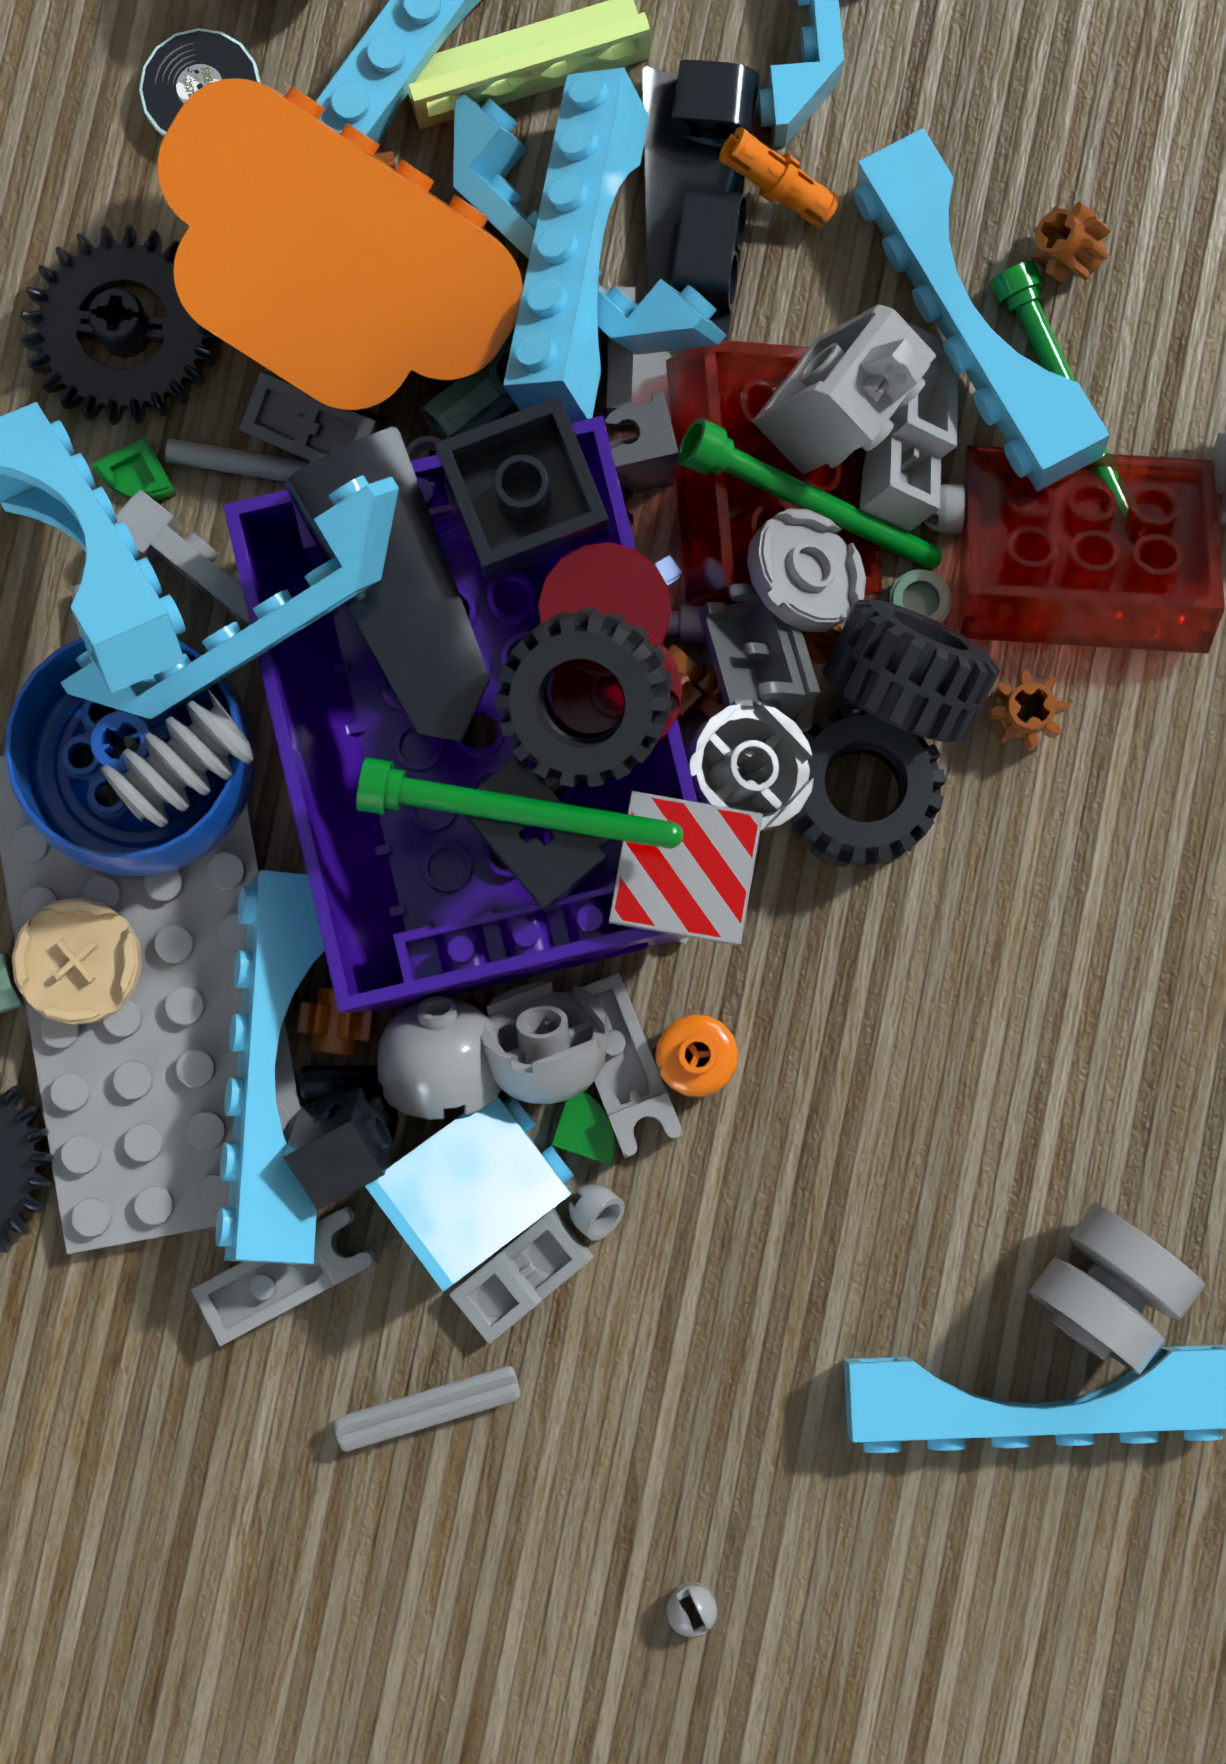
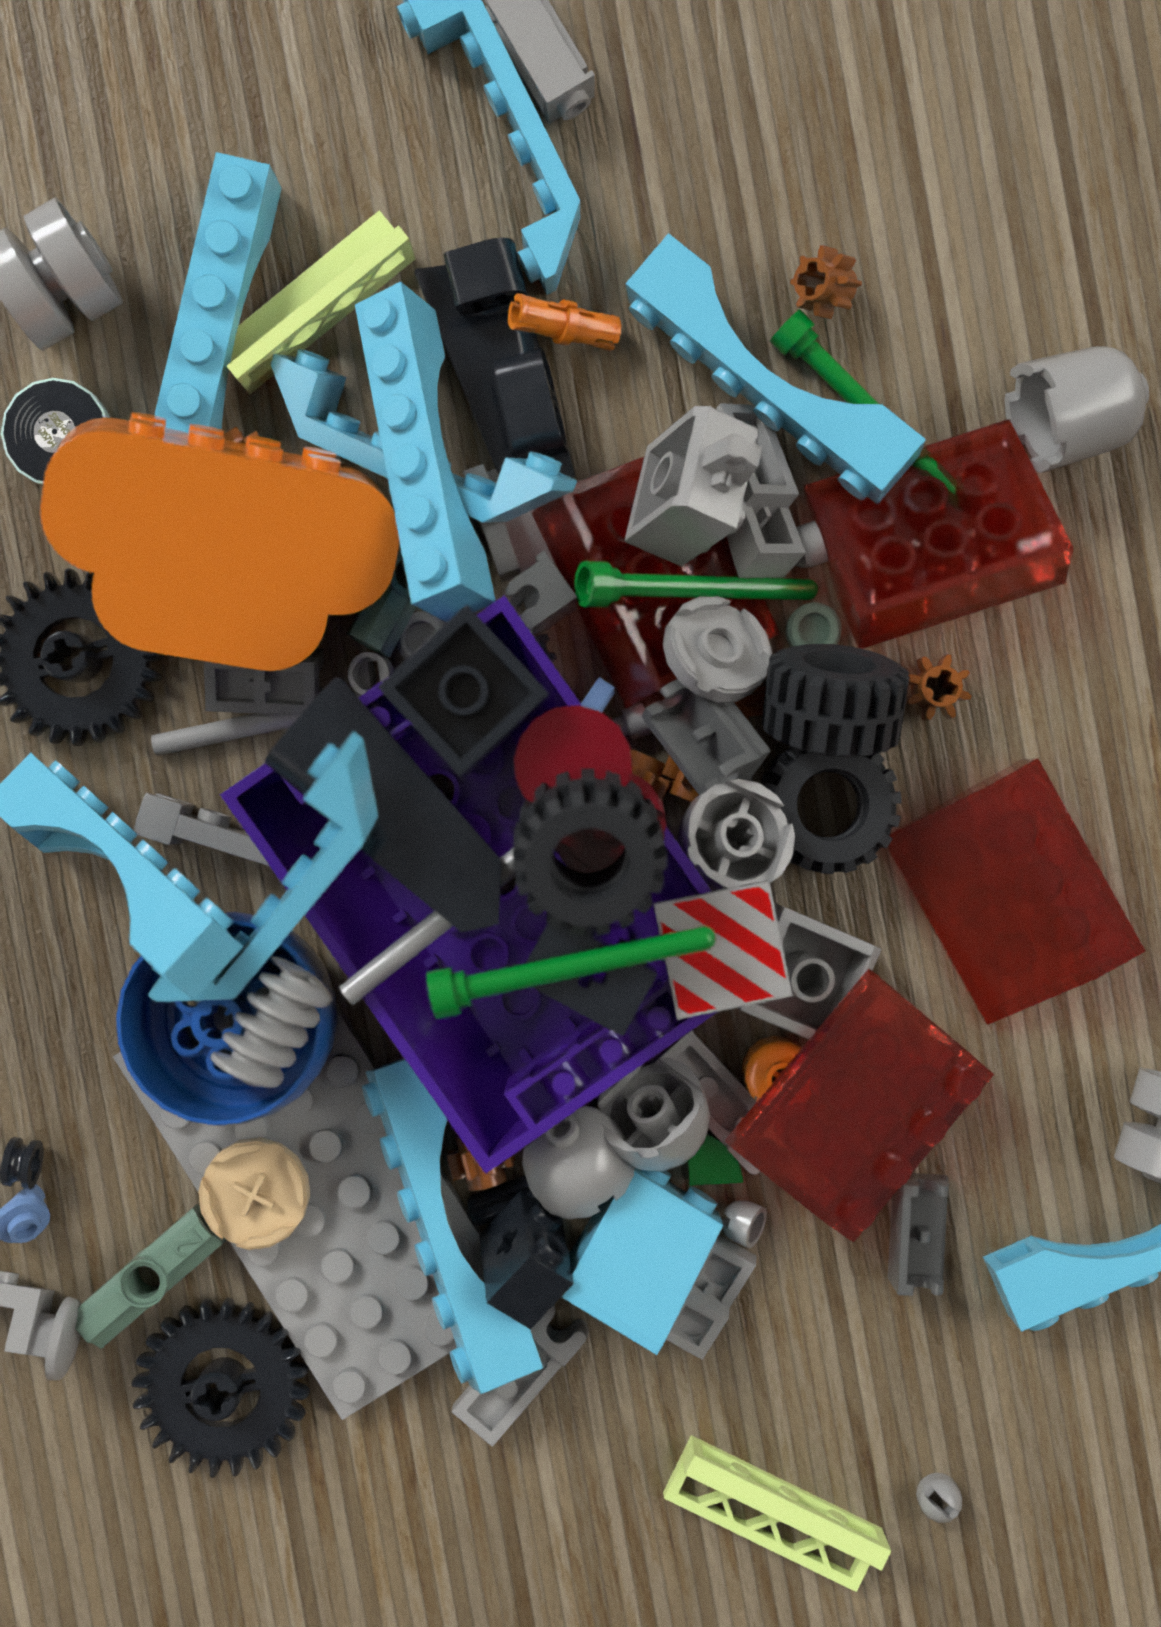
camera: 25 degrees left, 5 degrees up
green tile [91,436,177,501] -> none
light grey axle [334,1366,521,1452] -> none
none -> light grey bar [339,848,516,1005]
none -> yellowish green fence [663,1435,891,1592]
none -> clear red slope [725,968,995,1243]
none -> light grey hinge [737,903,898,1050]
none -> clear red slope [887,758,1146,1025]
none -> dark grey hinge [888,1172,949,1296]

